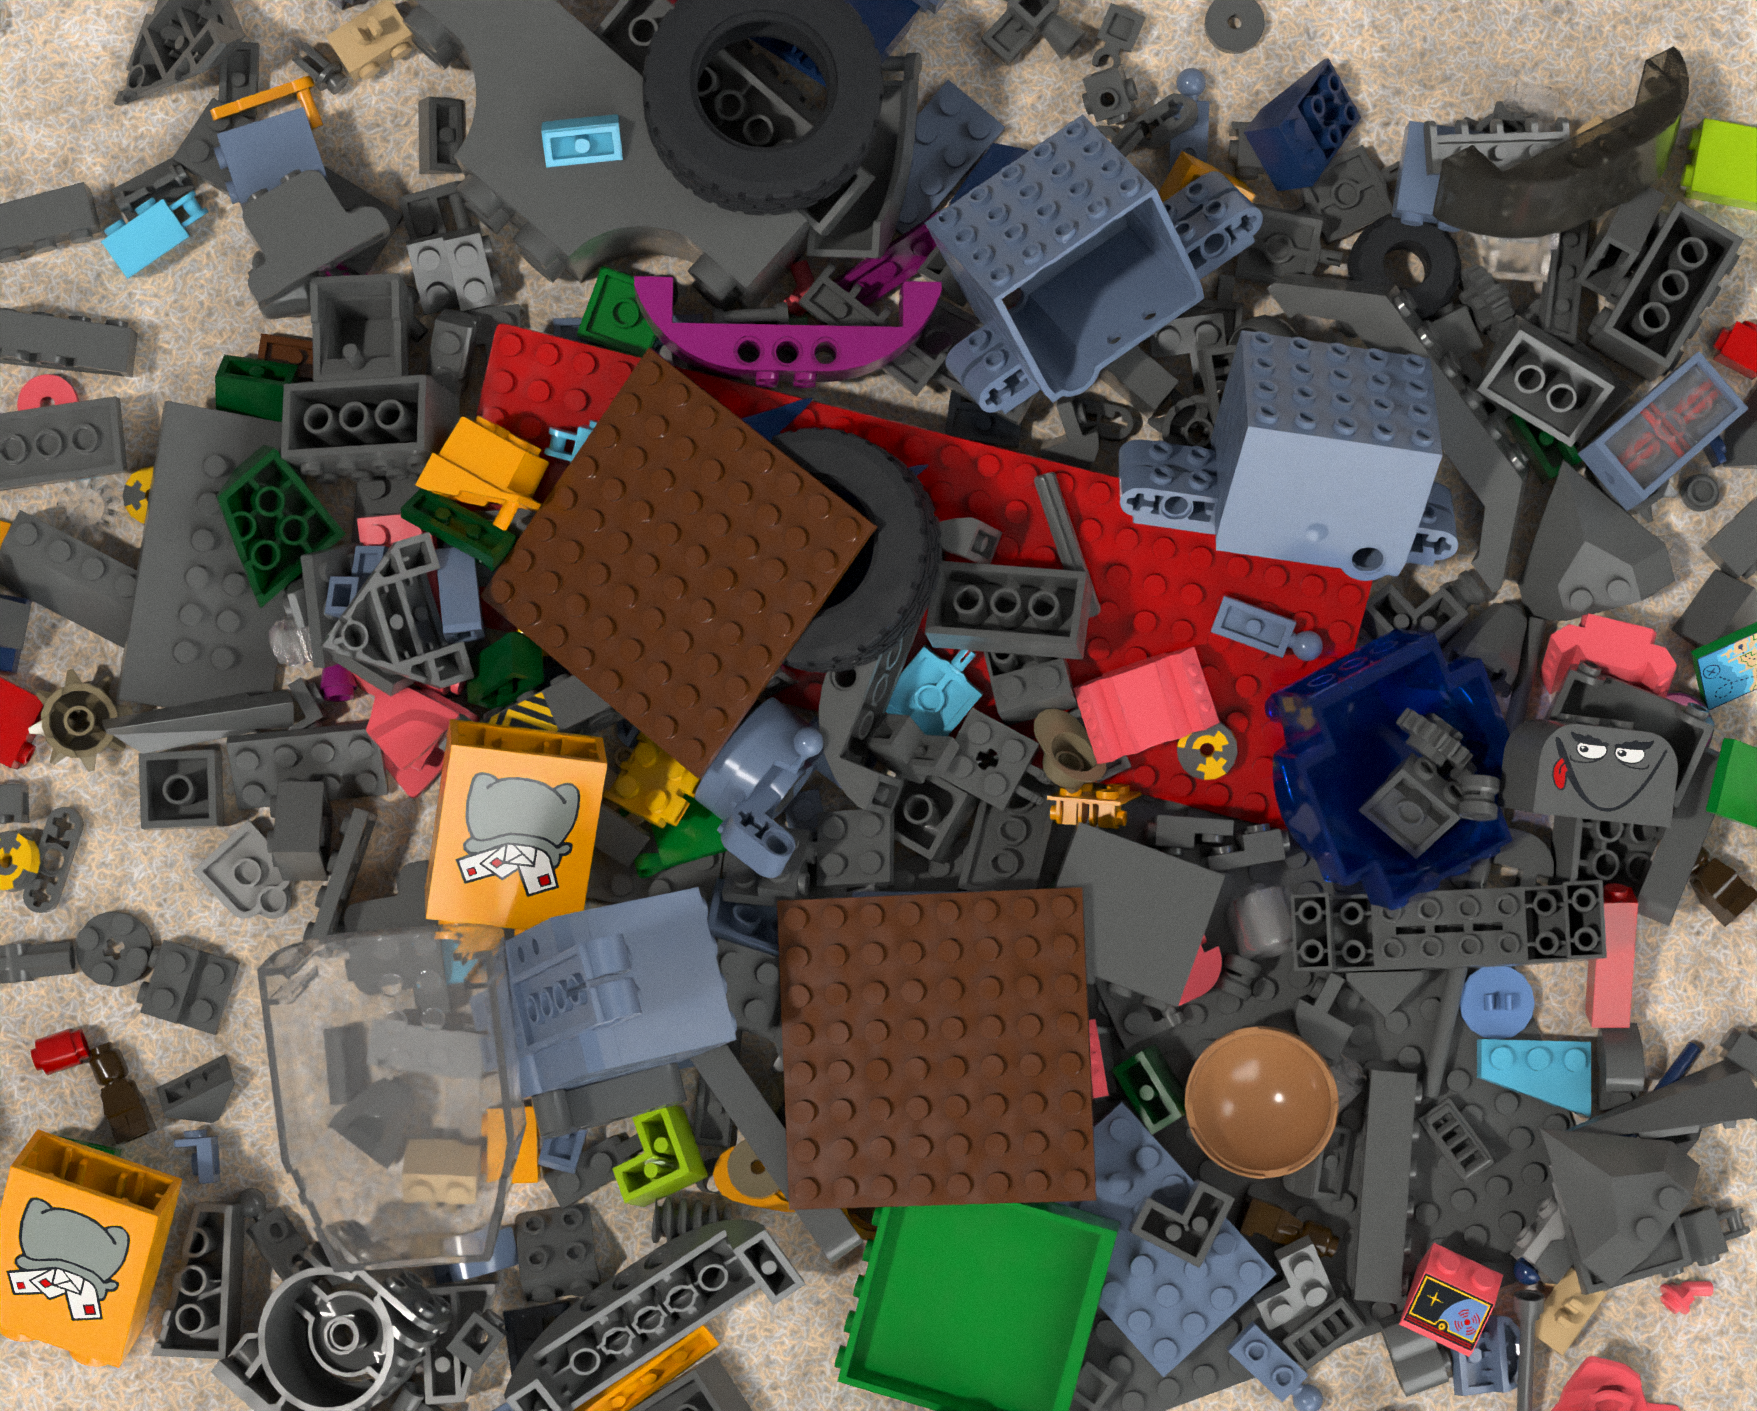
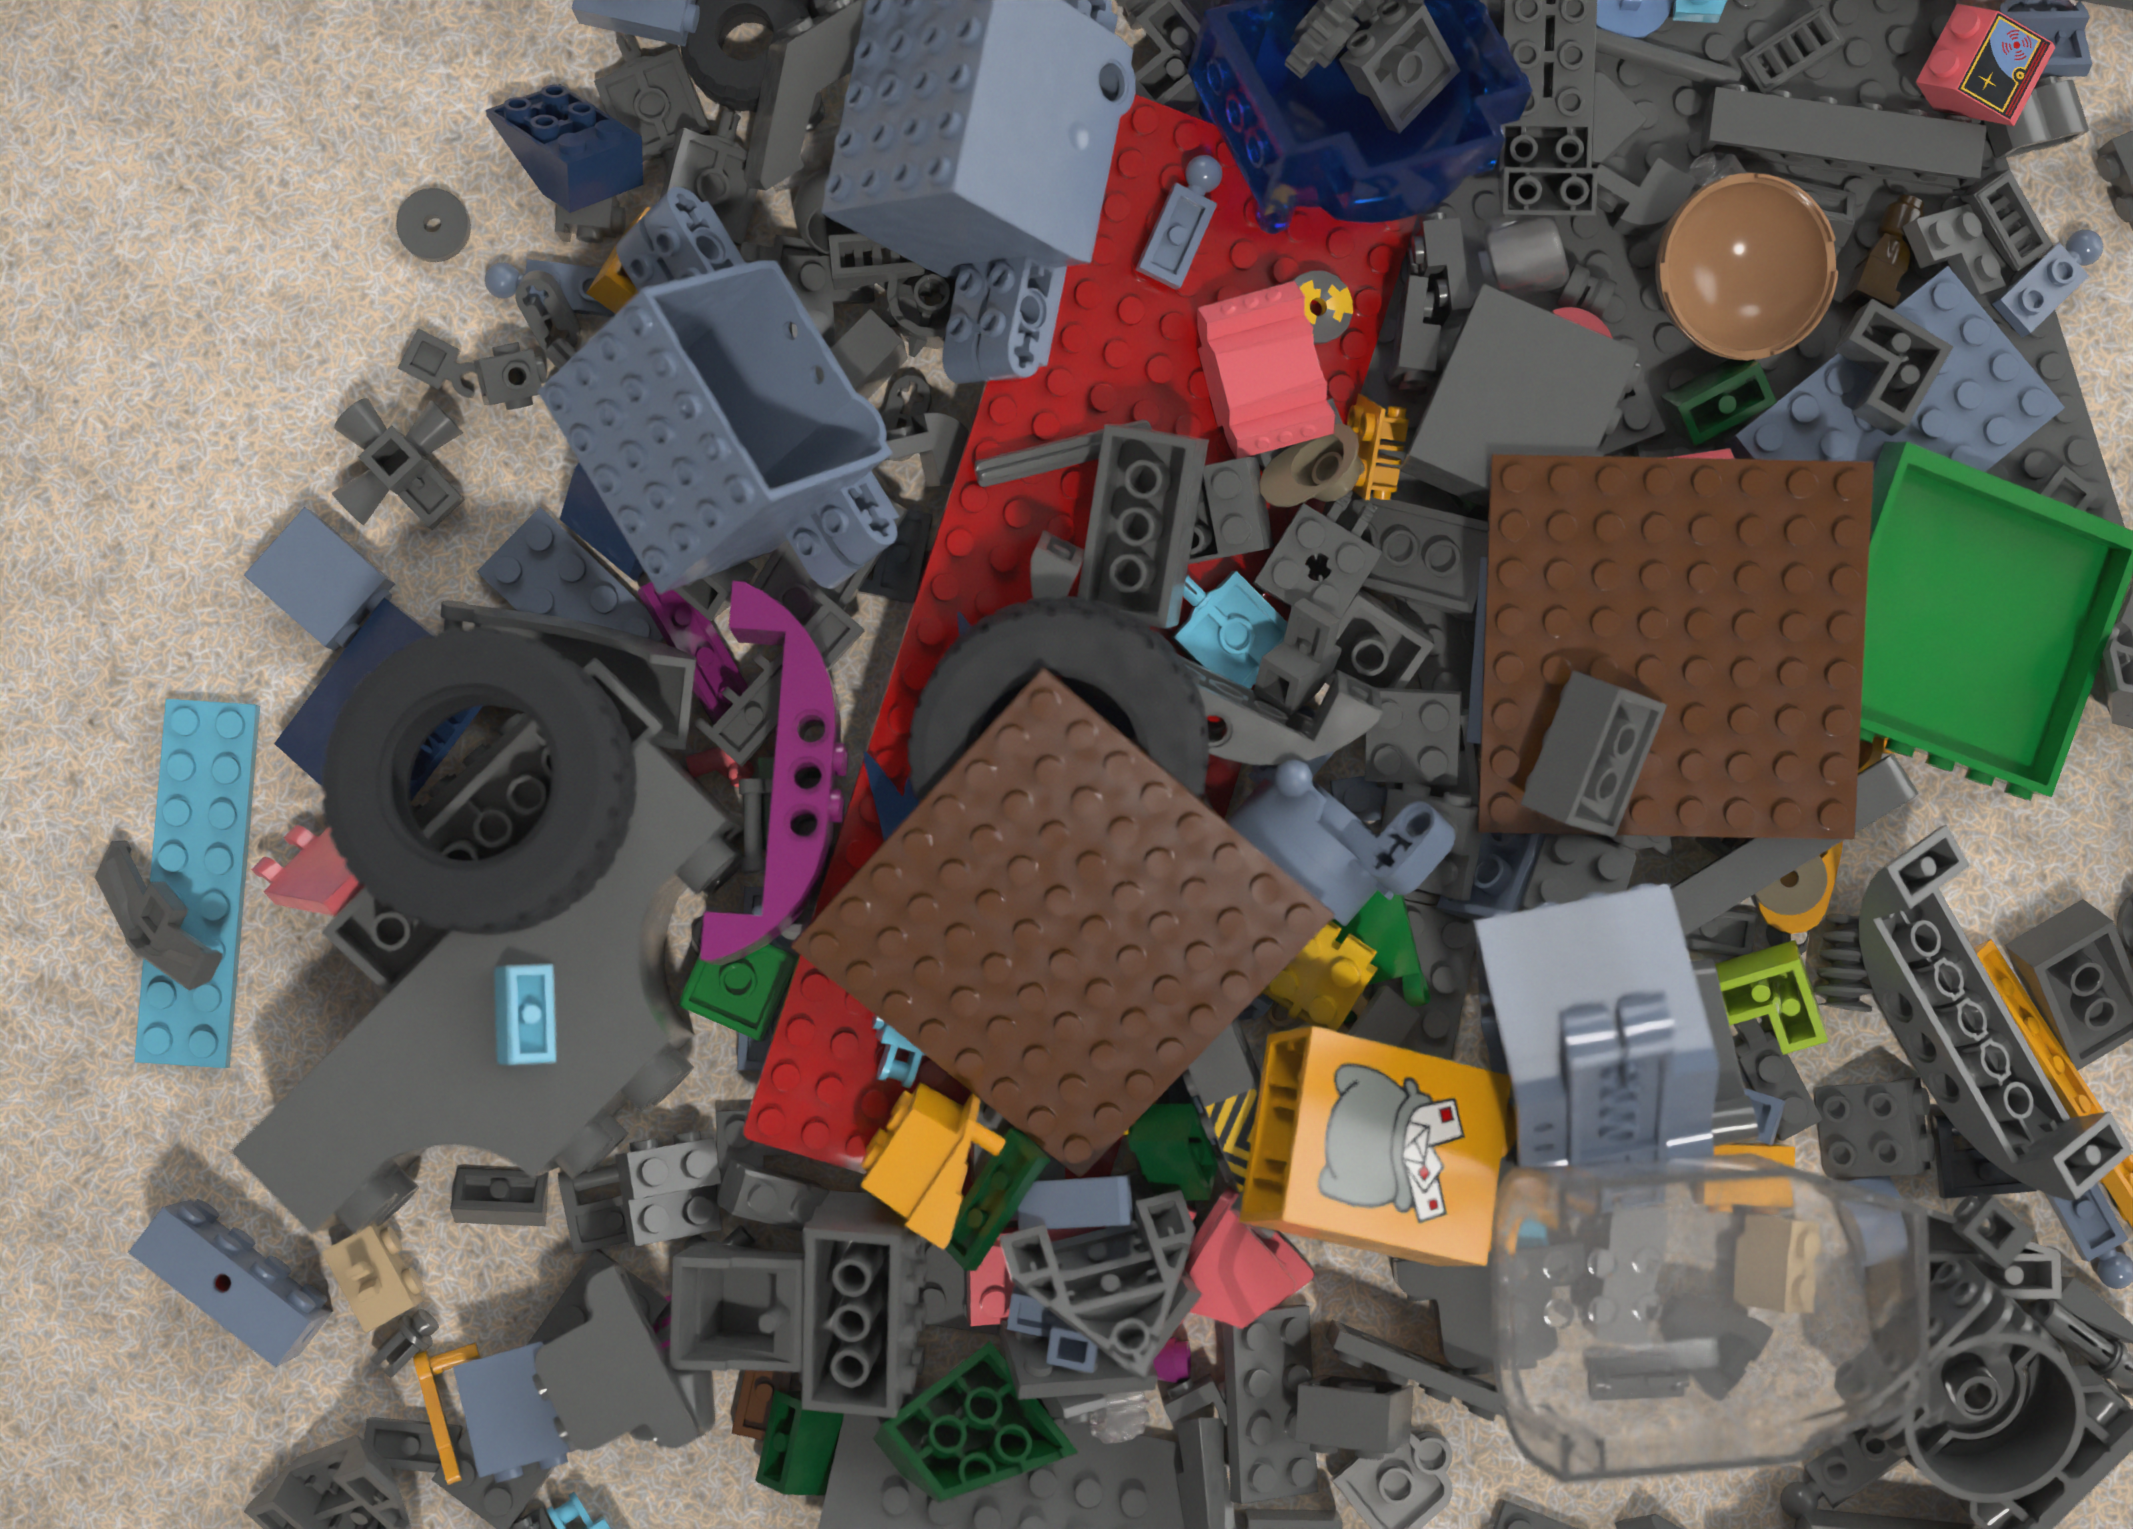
camera: 85 degrees left, 0 degrees up
none -> dark grey slope [1521,670,1667,837]

